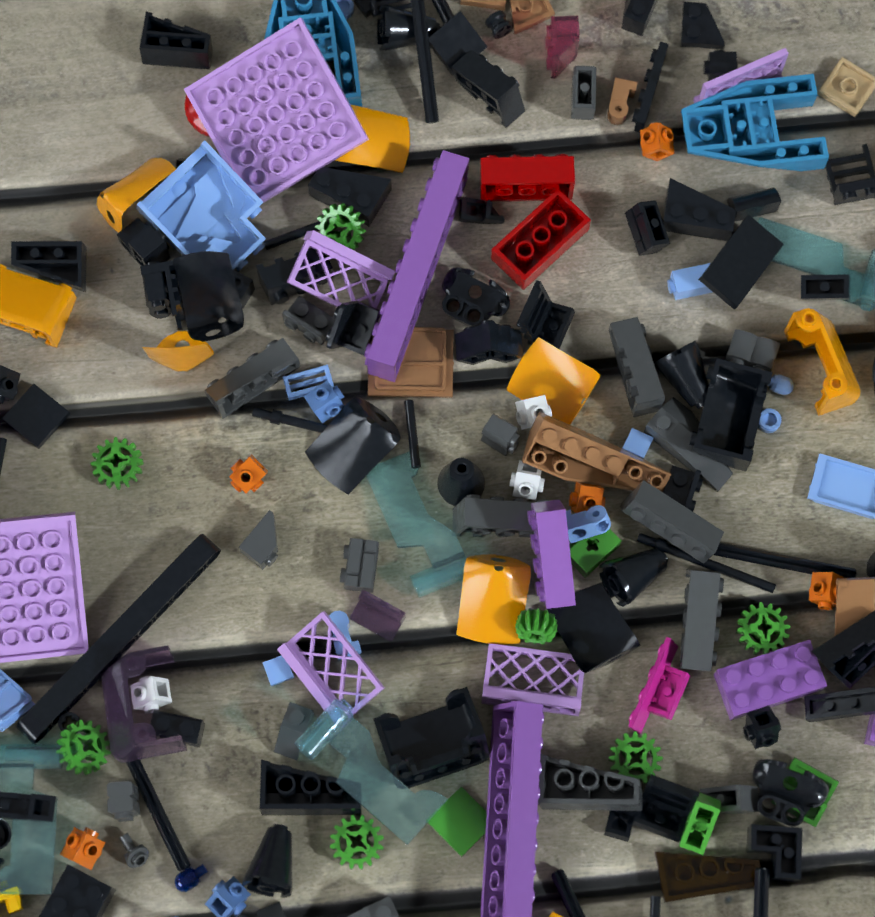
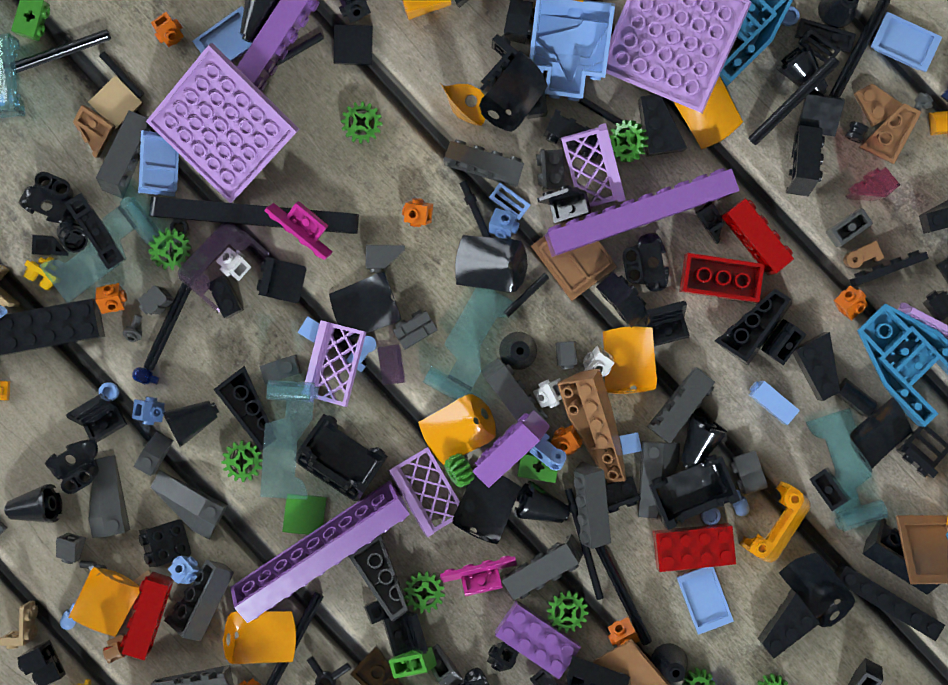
camera: 55 degrees right, 15 degrees up
black brick [142,272,172,319] -> none
black tile [698,215,784,310] -> none
none -> black bracket [257,257,307,303]
none -> dark pink bracket [264,201,333,260]
none -> black piece [329,272,401,339]
none -> red brick [653,523,736,572]
none -> black wedge [715,289,792,366]
none -> black piece [850,397,913,473]

